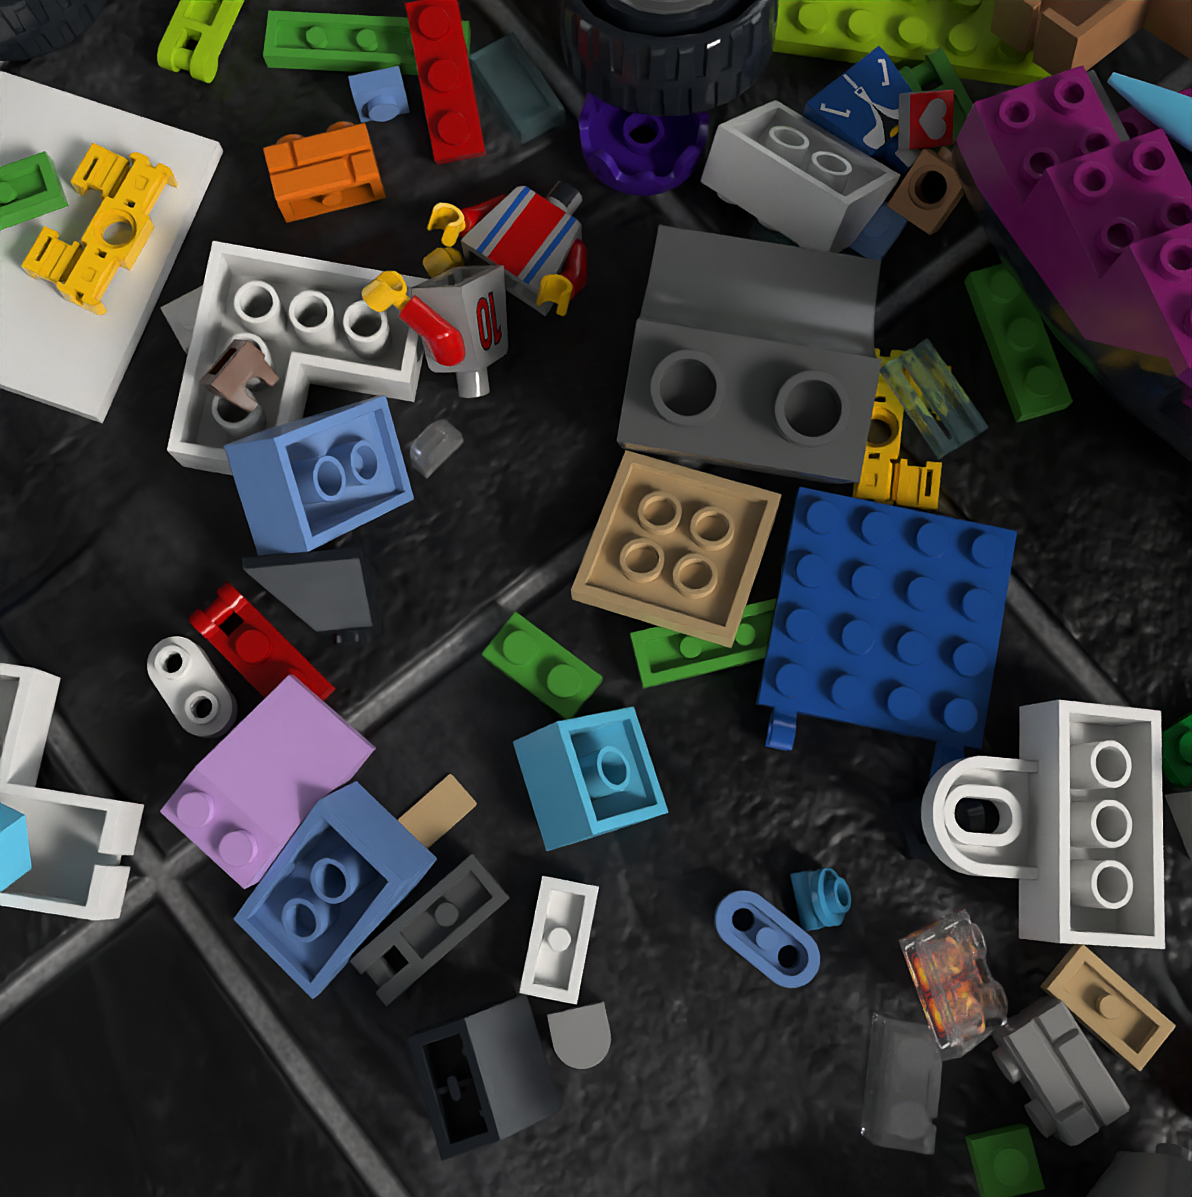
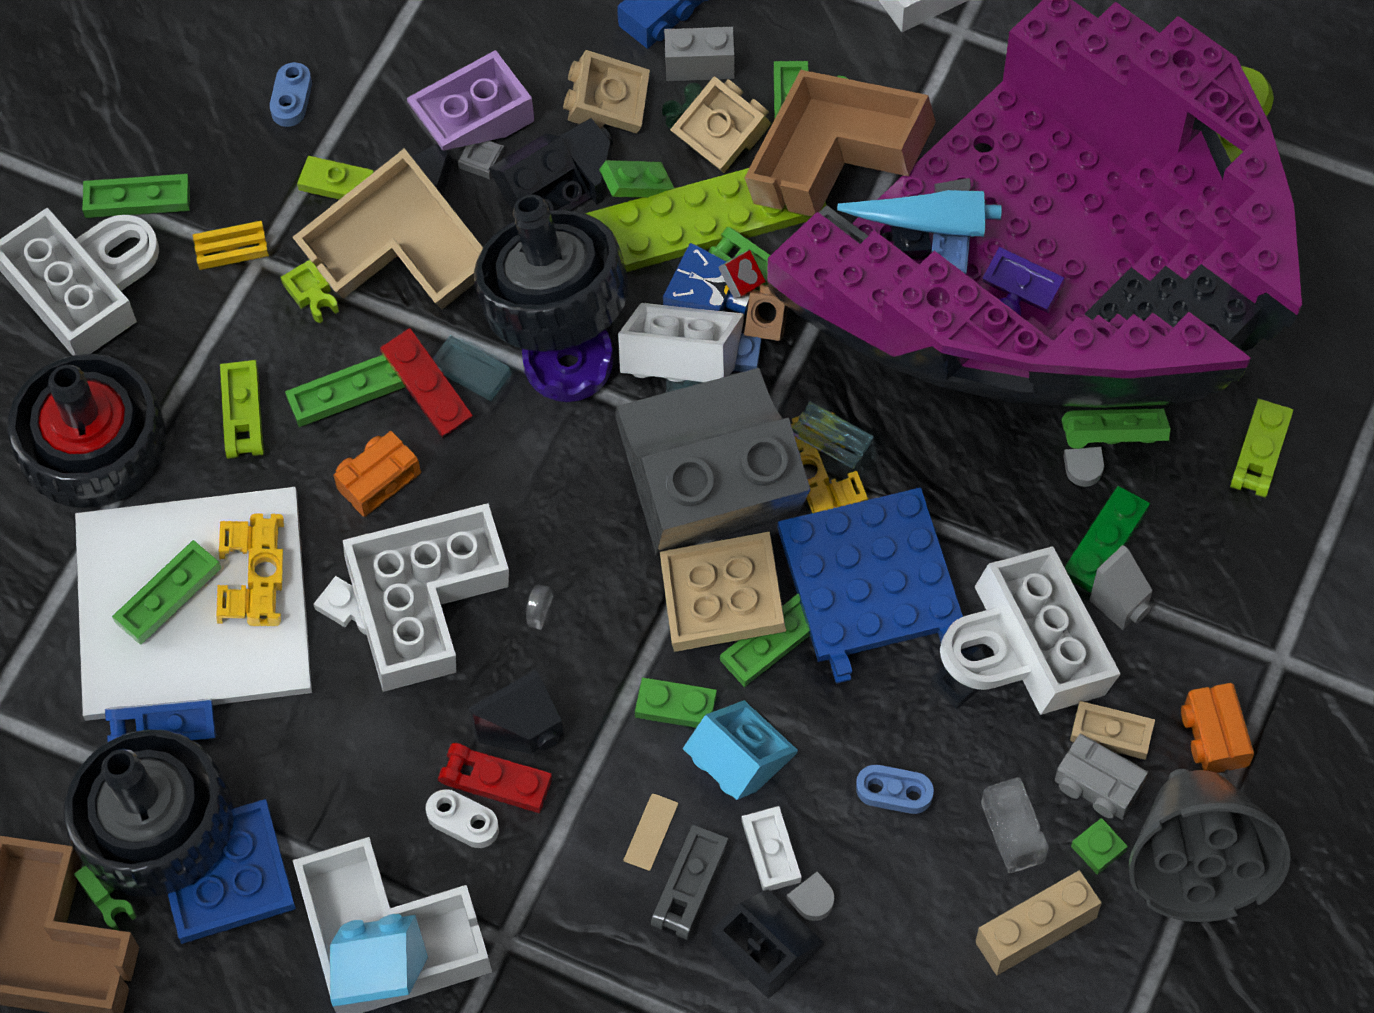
camera: 25 degrees left, 15 degrees down
lavender slope [160,675,376,889] -> none
reddish brown tile [199,339,280,413] -> none
medium blue slope [224,395,414,556] -> none
medium blue slope [234,781,437,999] -> none
medium blue plate [348,66,410,123] -> none
torso [361,247,508,398] -> none
torso [427,180,588,316] -> none
dark azure plate [790,867,851,931] -> none
clear tile [899,909,1008,1061] -> none
bright green plate [964,263,1073,423] -> none

